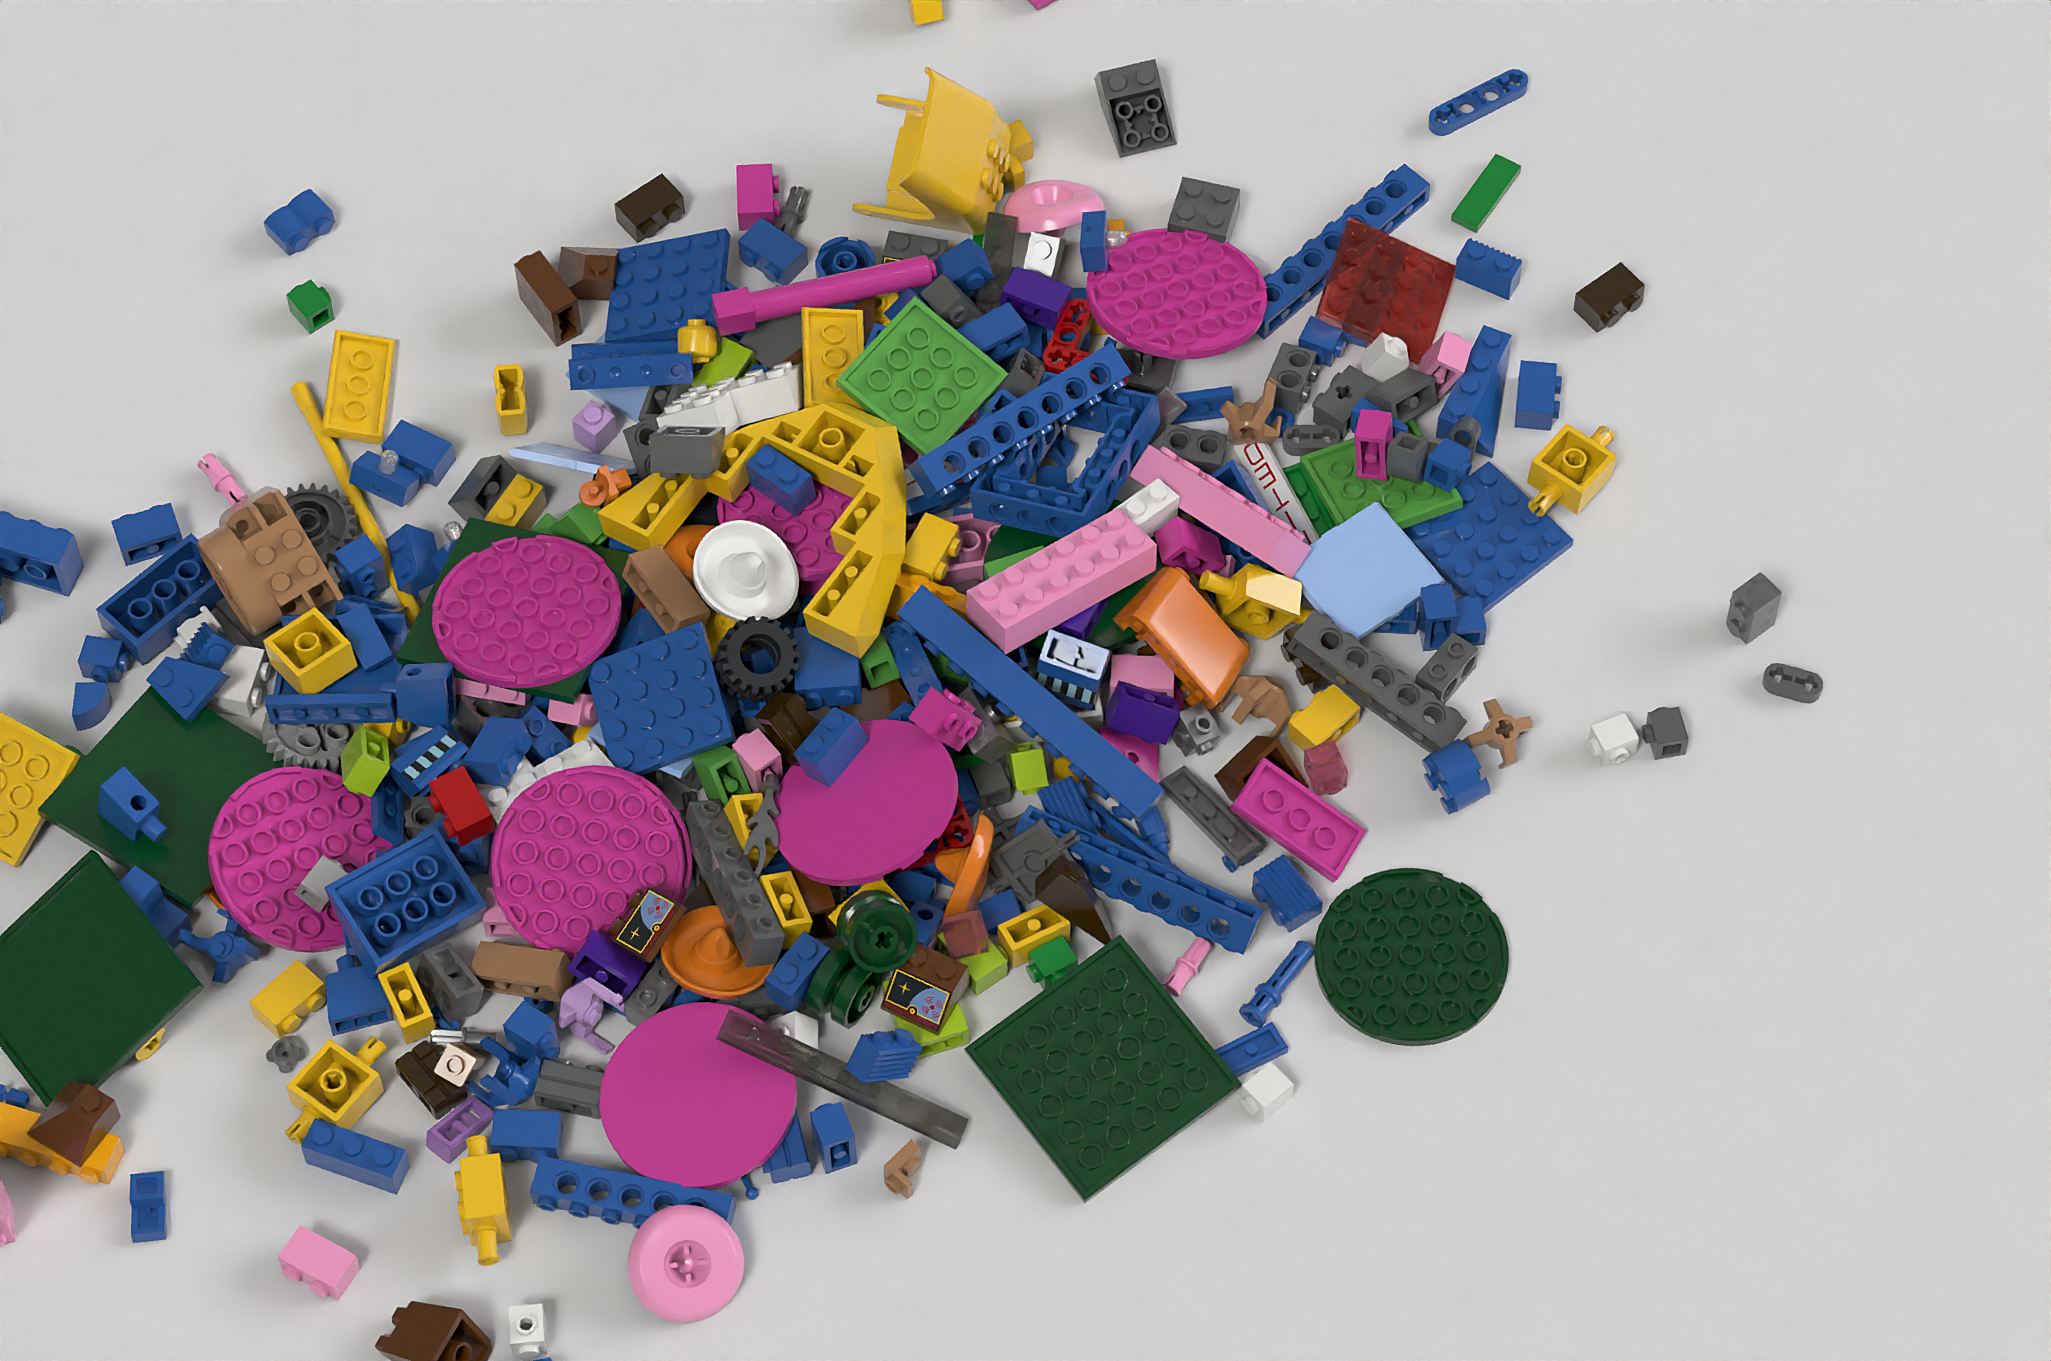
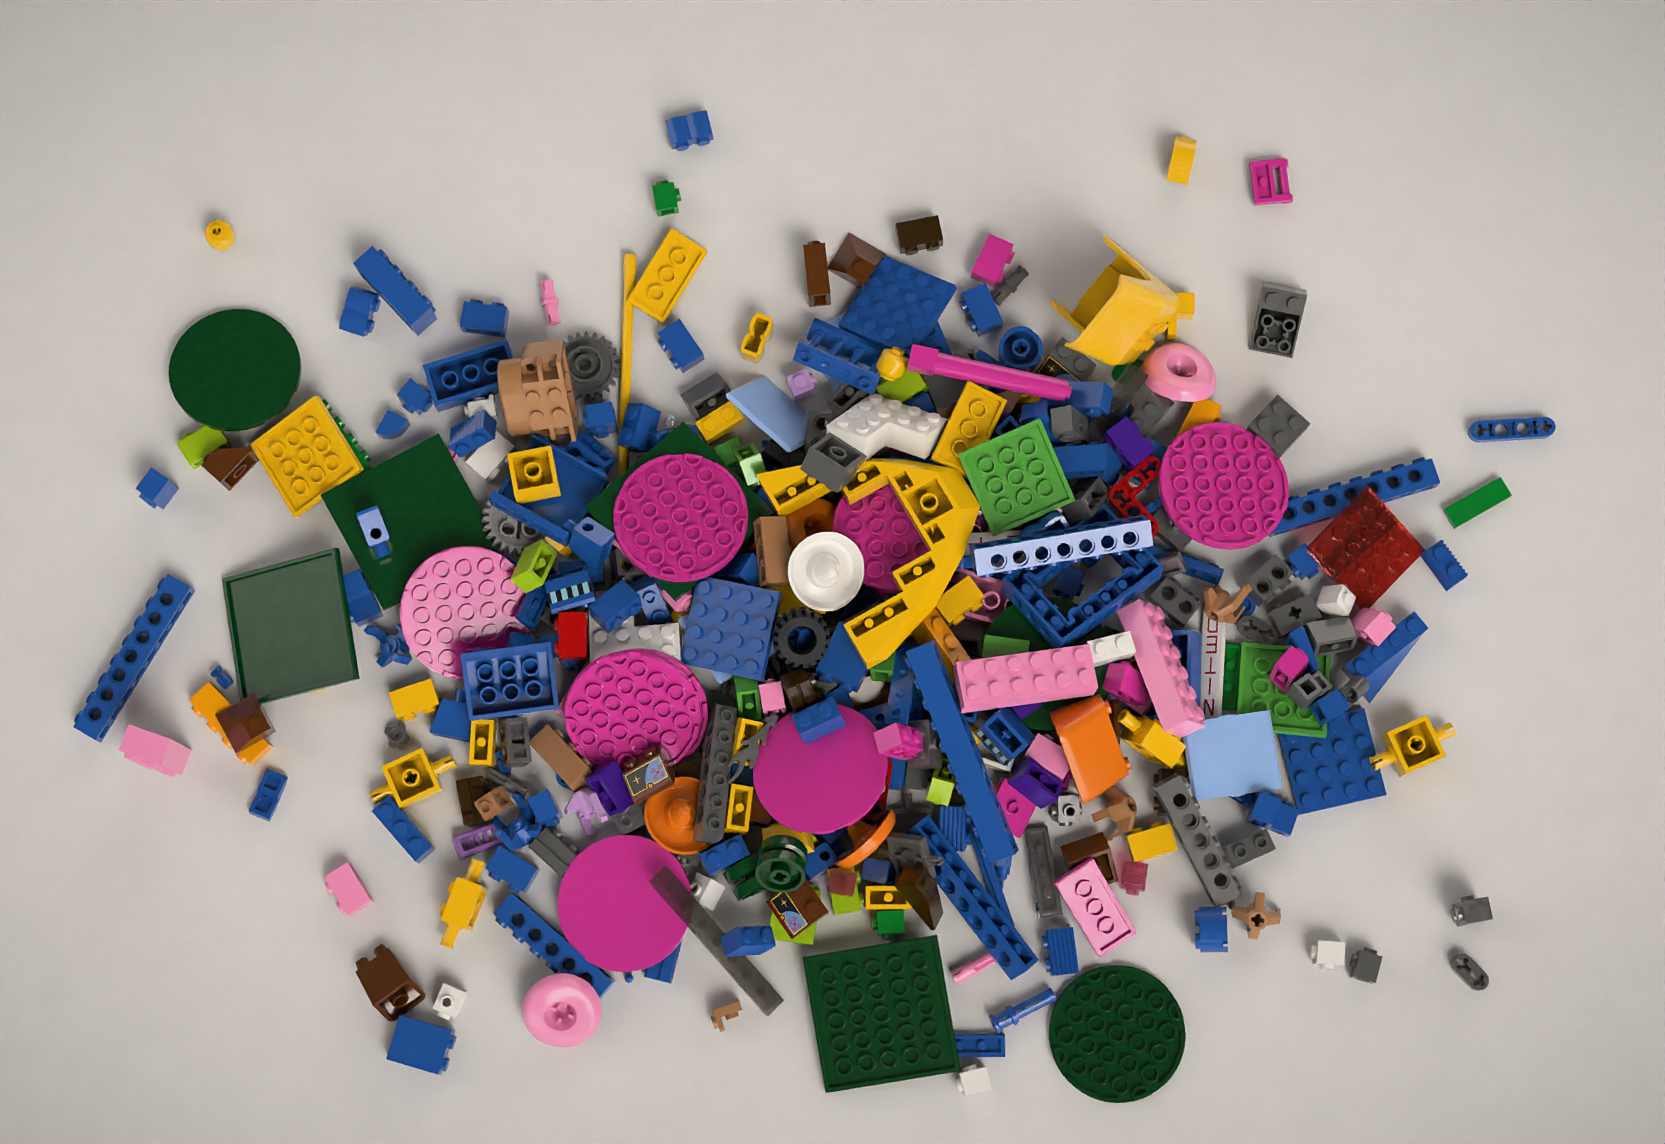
camera: 30 degrees right, 20 degrees up
blue wing [146,656,230,722] -> none
light grey brick [294,855,348,913] -> none
blue tile [337,602,395,673] -> none
blue piece [349,450,421,507] -> none
orange hips [579,465,632,508] -> none
blue brick [745,444,817,517] -> none
blue brick [810,1102,857,1174] -> none
blue piece [1080,210,1128,272] -> none
blue brick [1514,360,1562,431] -> none
dark brown brick [1573,262,1645,333] -> none

